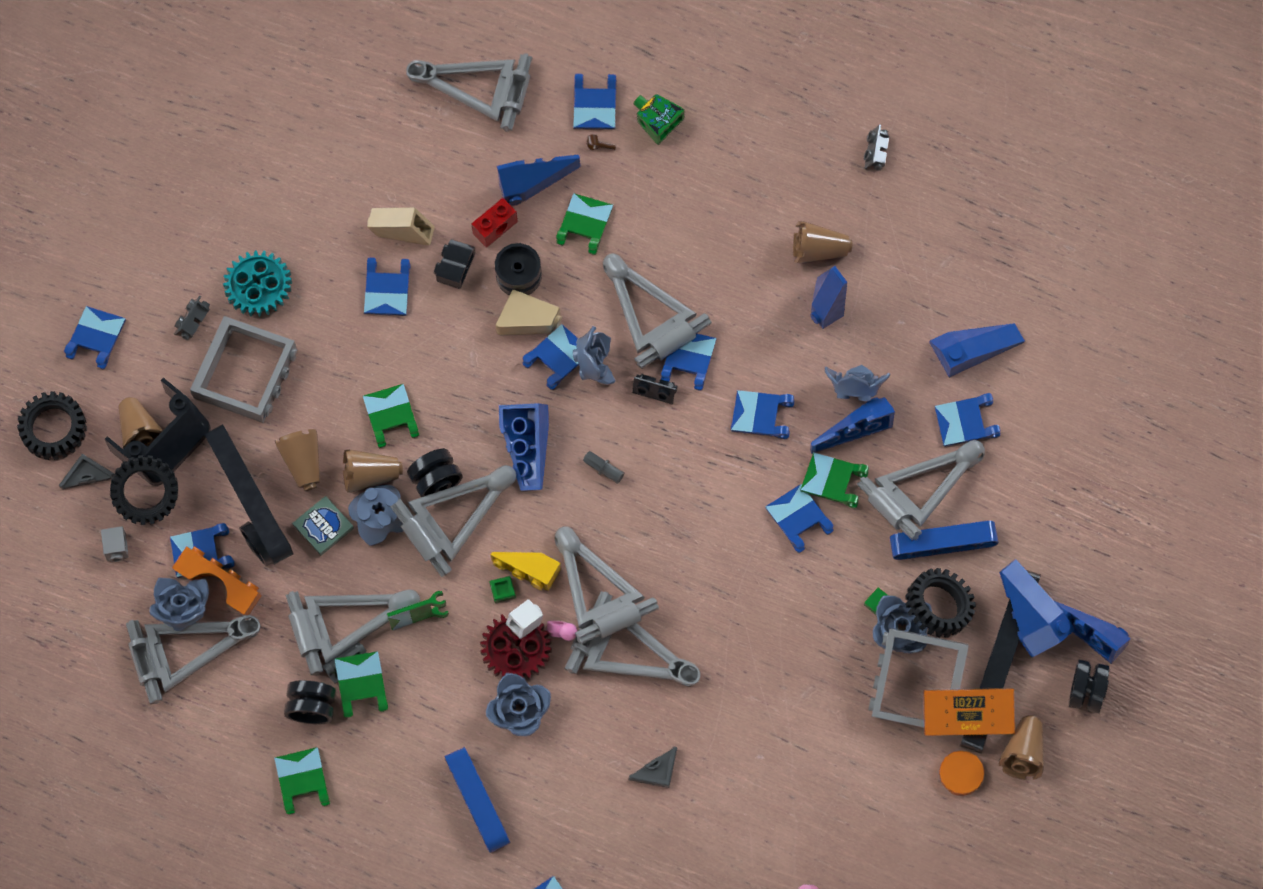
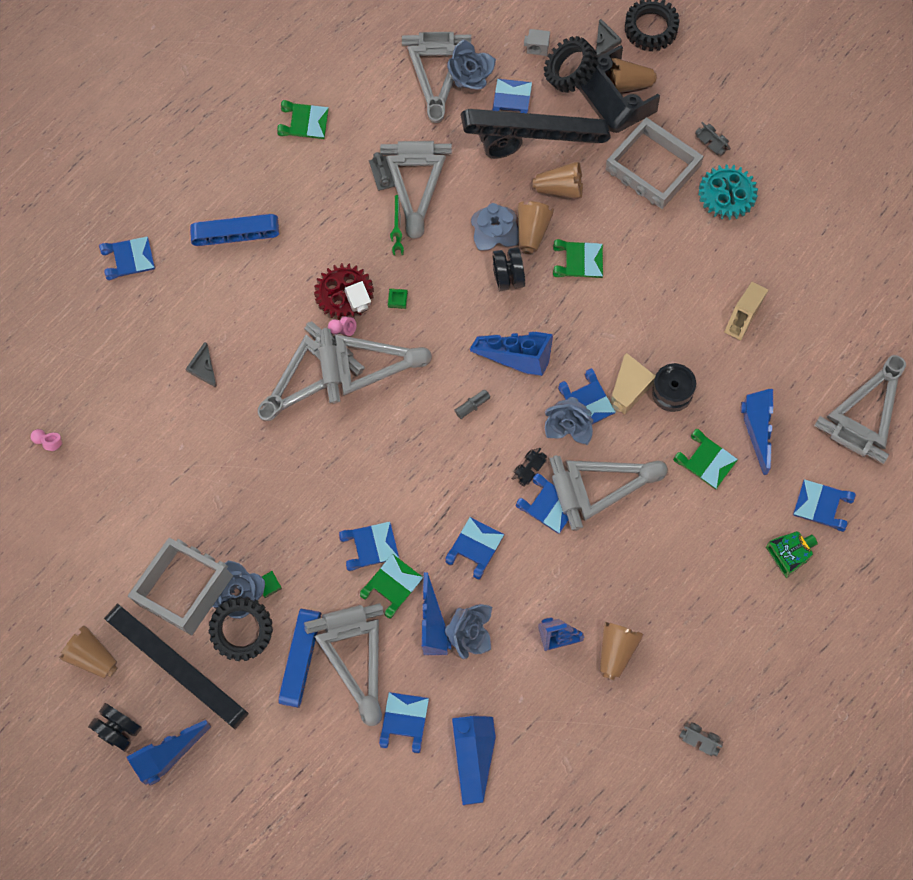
camera: 110 degrees right, 0 degrees up
blue flag [64,306,126,369] -> none
orange arch [172,546,262,615] -> none
black wheel [284,680,336,724] -> none
tile [292,496,354,556] -> none
green flag [334,651,388,718] -> none
blue flag [364,257,410,315] -> none
light grey piece [390,465,516,577] -> none
black brick [434,239,475,289] -> none
red brick [471,198,518,248] -> none
sand blue brick [486,673,551,736] -> none
yellow slope [490,552,561,591] -> none
reddish brown hand [587,134,616,150] -> none
orange tile [924,688,1015,736] -> none
orange tile [939,750,984,796] -> none
blue wedge [999,559,1075,657] -> none

